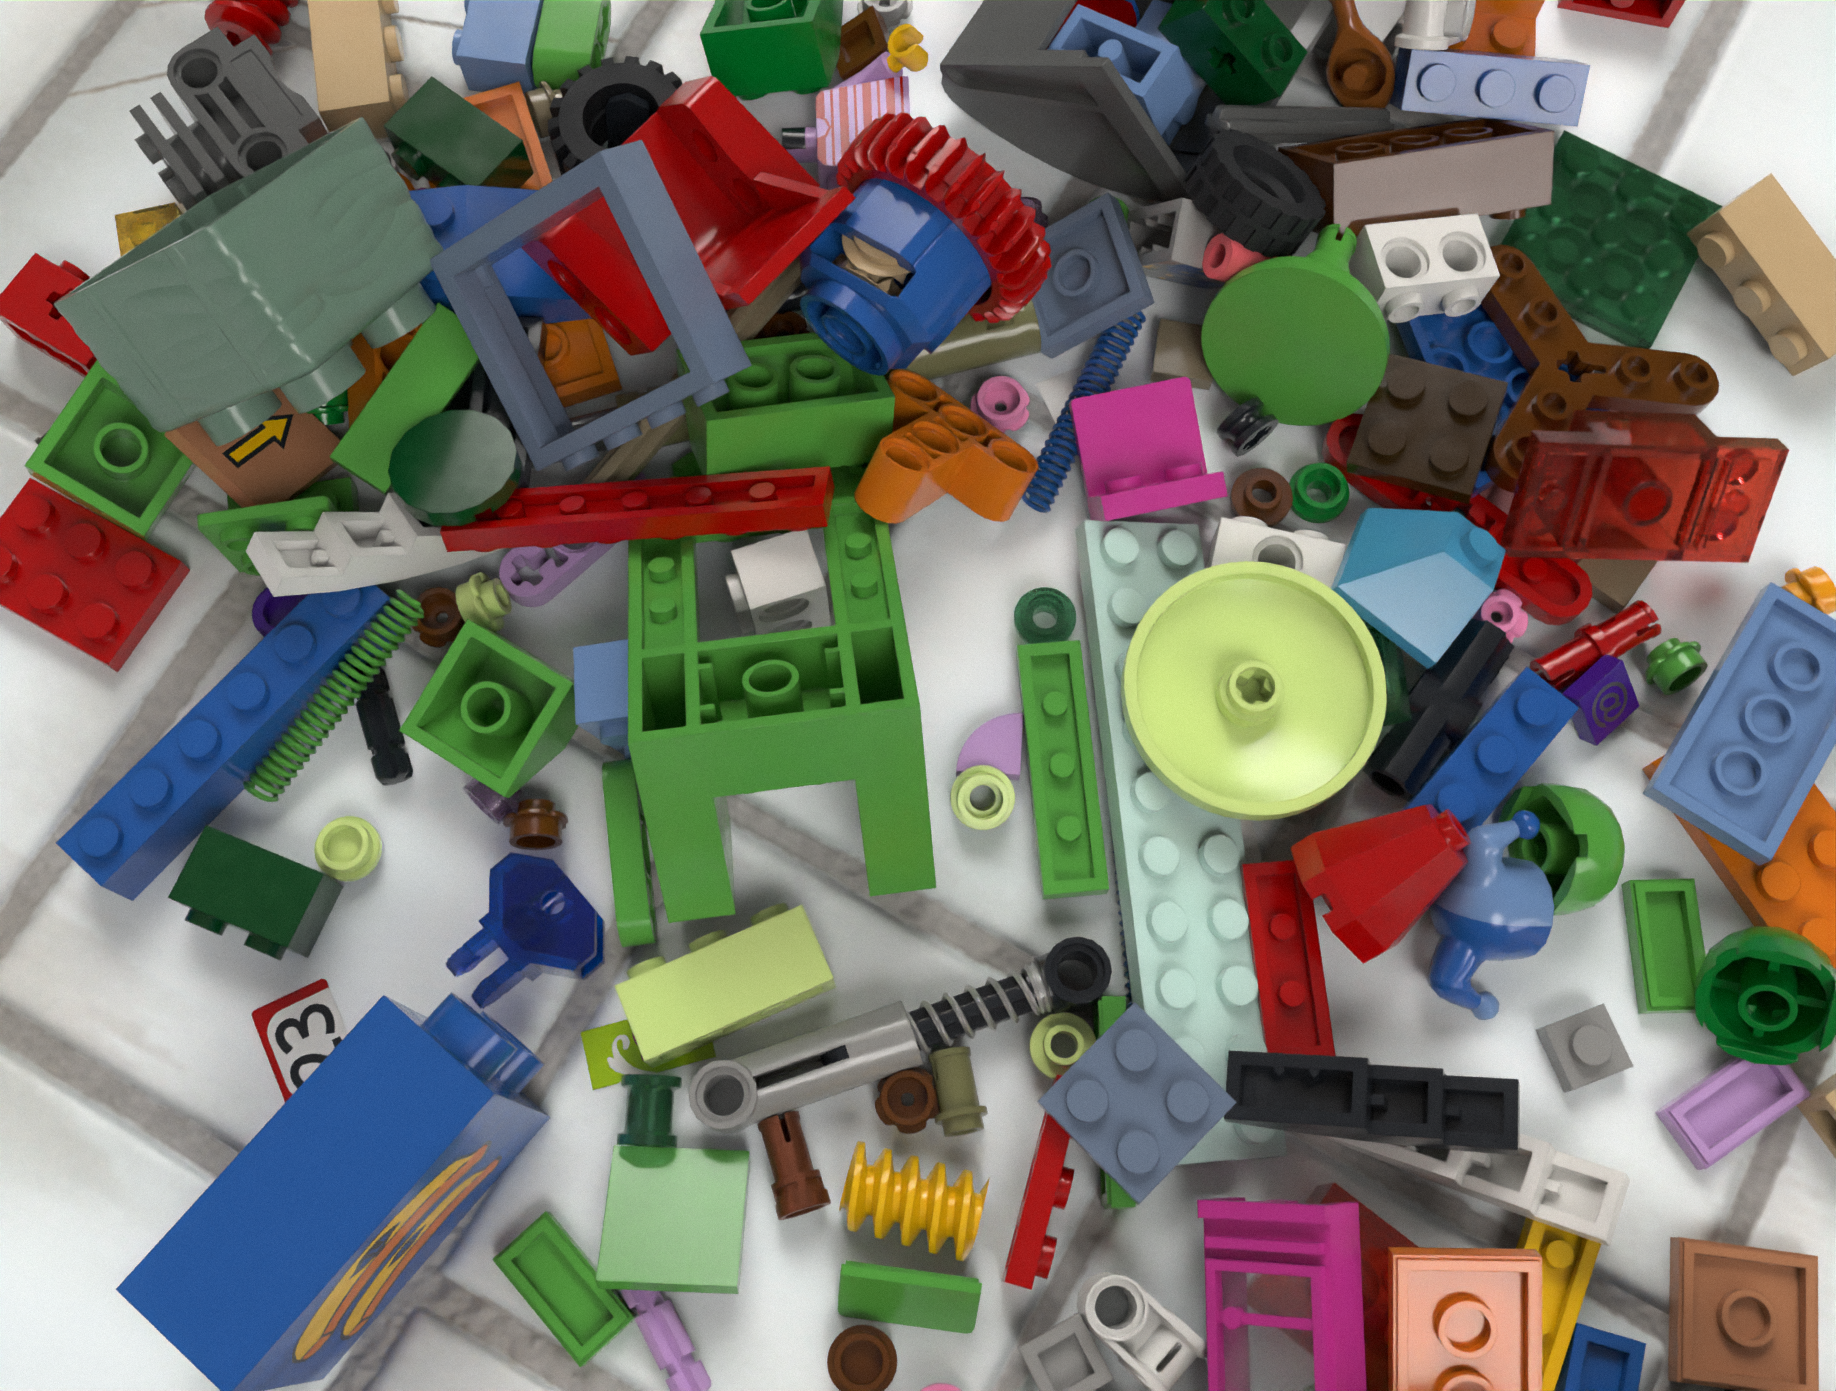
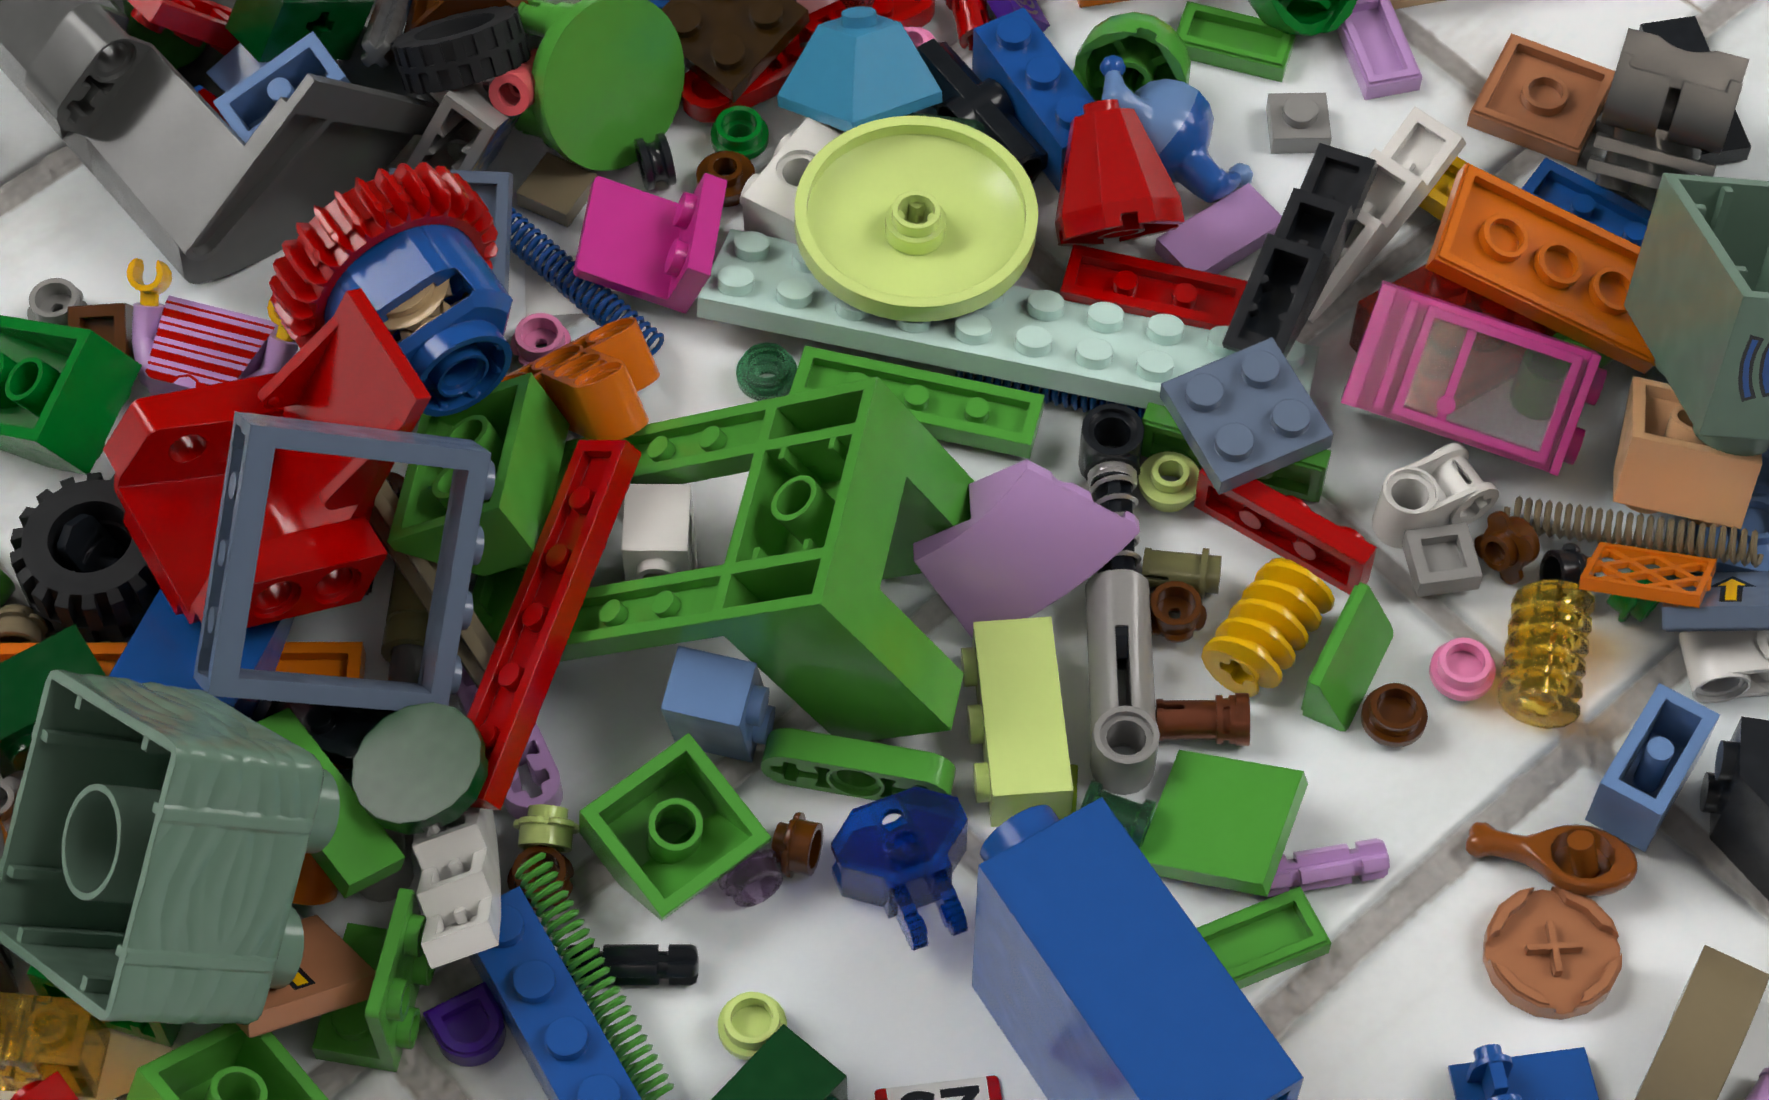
camera: 70 degrees left, 15 degrees down
none -> lavender slope [913,459,1140,639]
none -> lavender tile [1155,183,1282,274]

